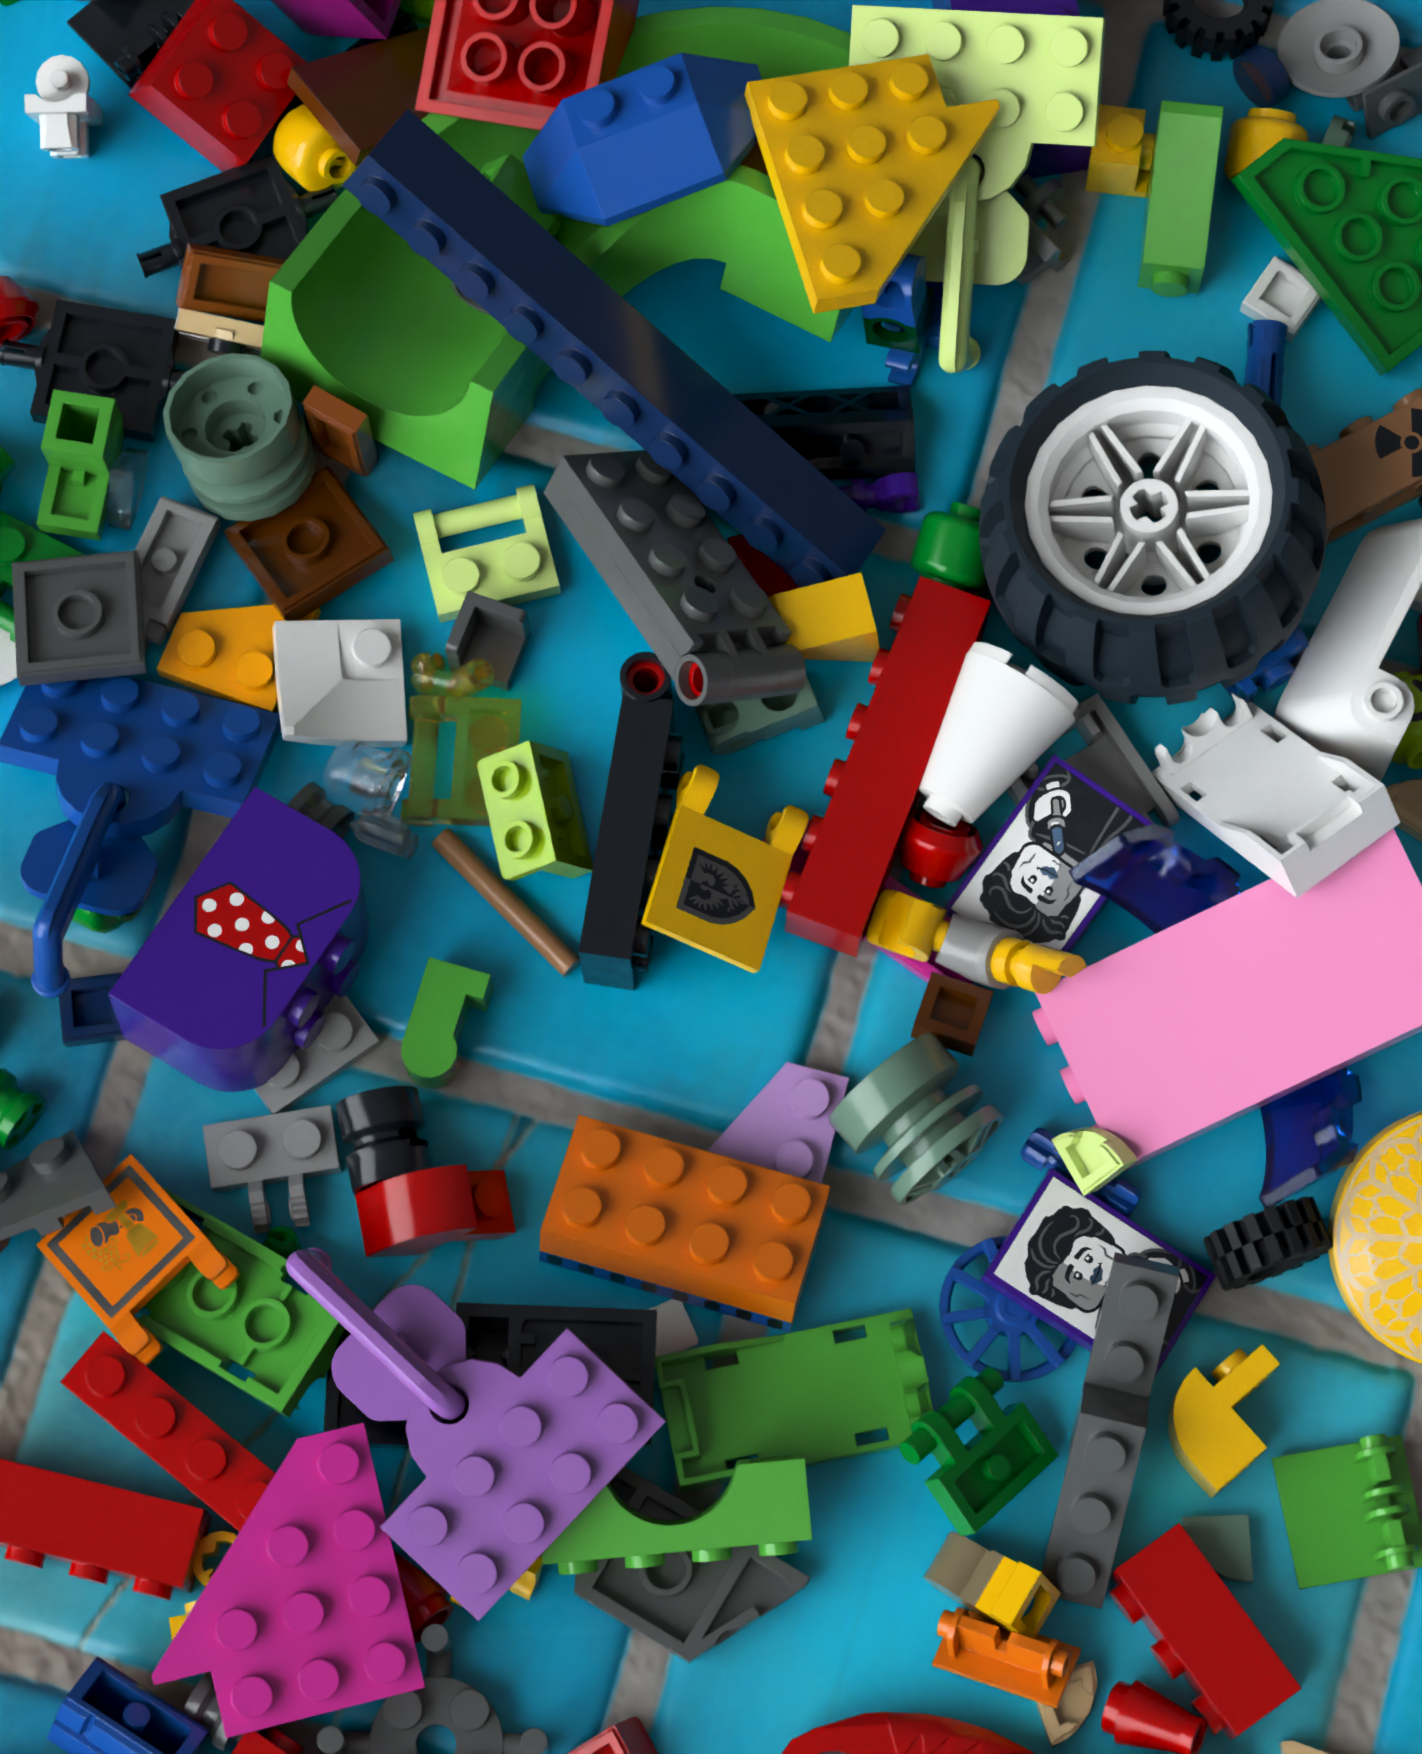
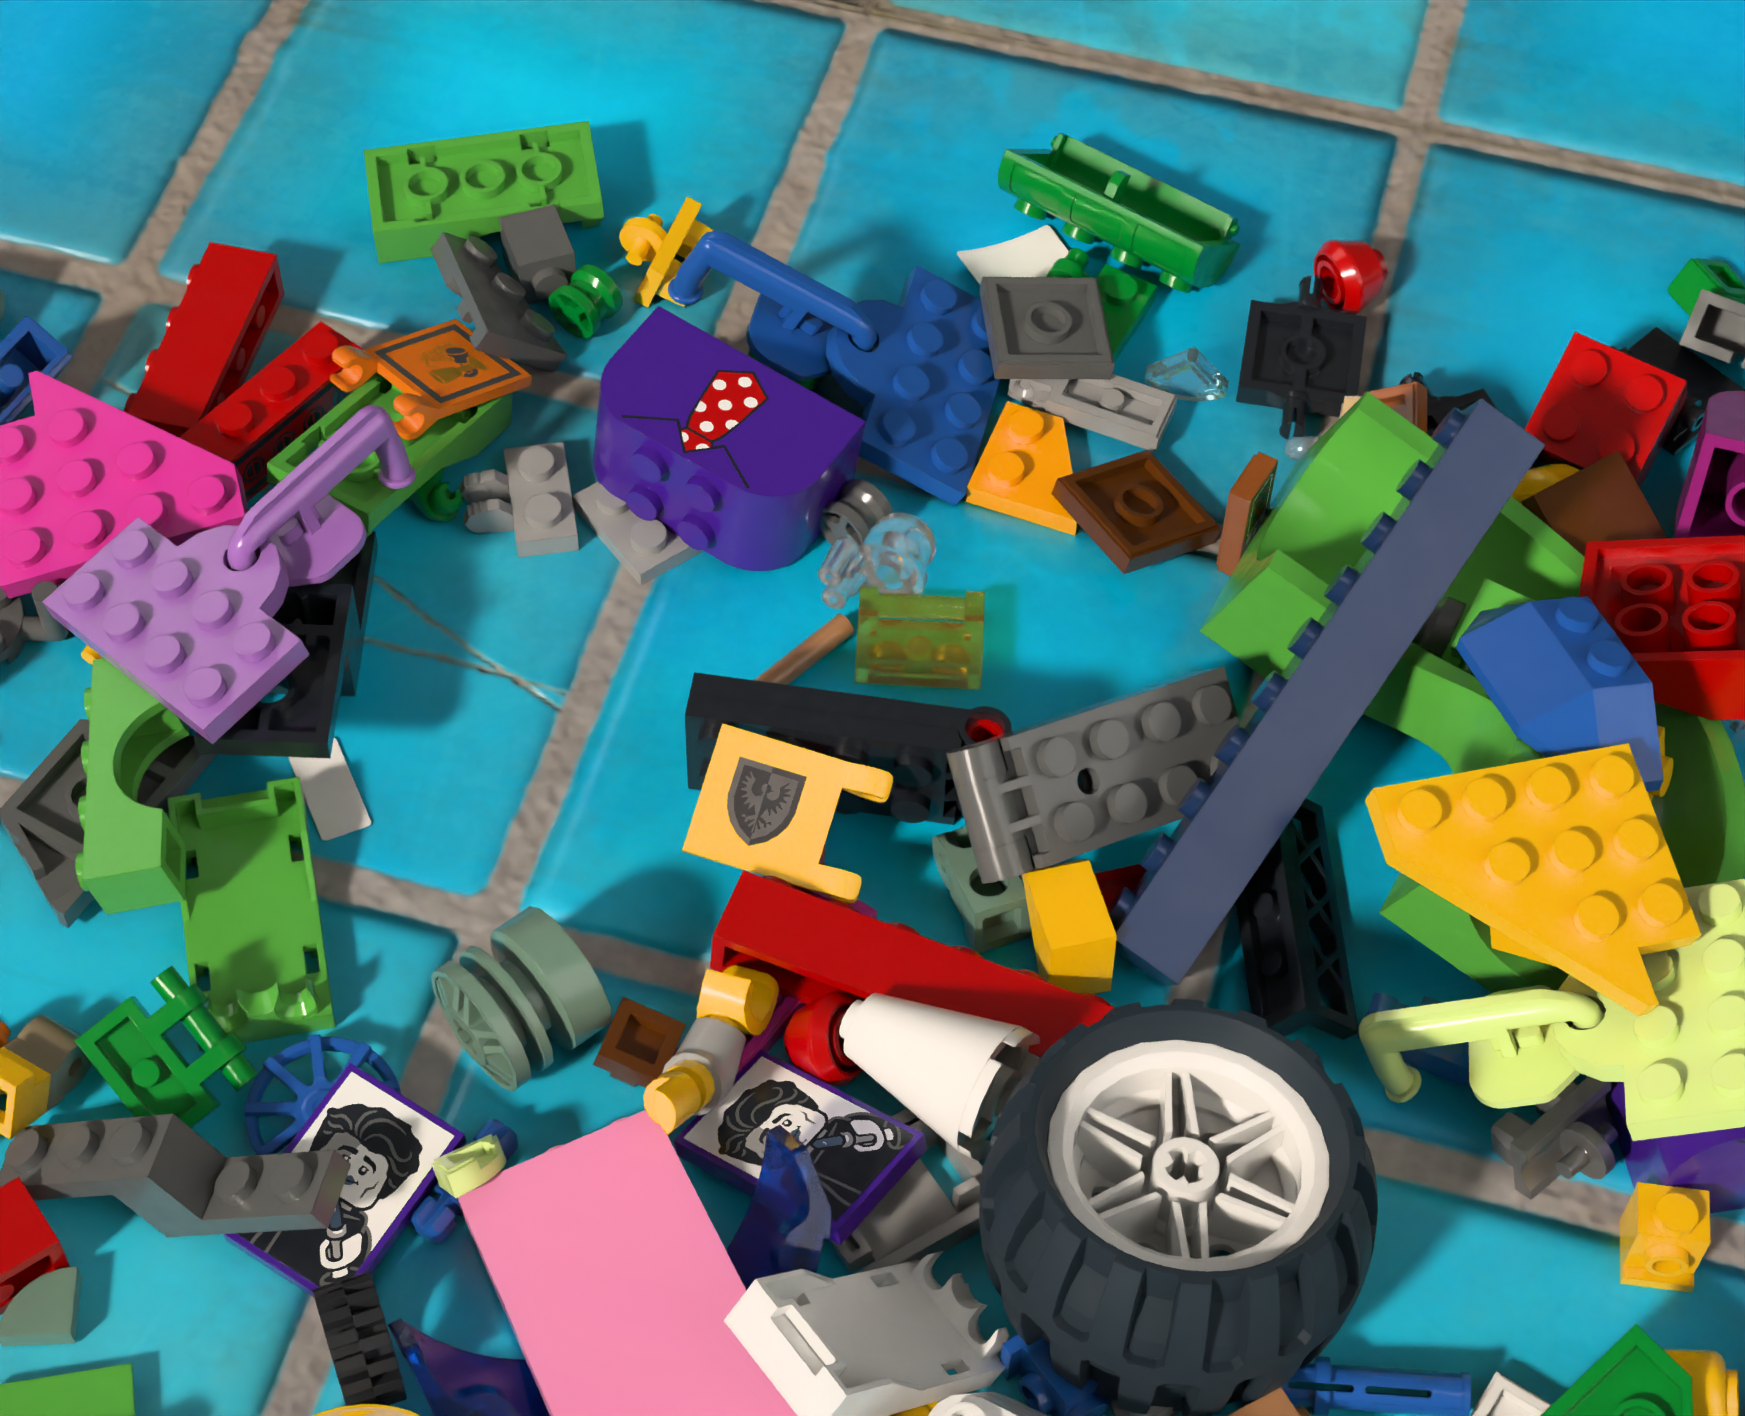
camera: 85 degrees right, 20 degrees down
white hips [24,55,103,159] -> none
bright green brick [36,389,124,541] -> none
sand green wheel [163,353,317,522] -> none
white plate [272,619,407,747] -> none
black wheel [336,1086,433,1196] -> none
red brick [355,1164,516,1257] -> none
bright green leg [401,957,494,1089] -> none
clear yellow arm [409,652,494,702] -> none
yellowish green plate [413,484,561,623] -> none
dark grey panel [445,591,531,691] -> none
lime bracket [477,740,593,881] -> none
orange brick [539,1115,831,1333] -> none
lavender wing [707,1062,849,1184] -> none
dark purple piece [837,472,920,513] -> none
leg [861,253,936,354] -> none
bright green slope [1137,100,1224,297] -> none
yellow brick [1168,1344,1280,1499] -> none

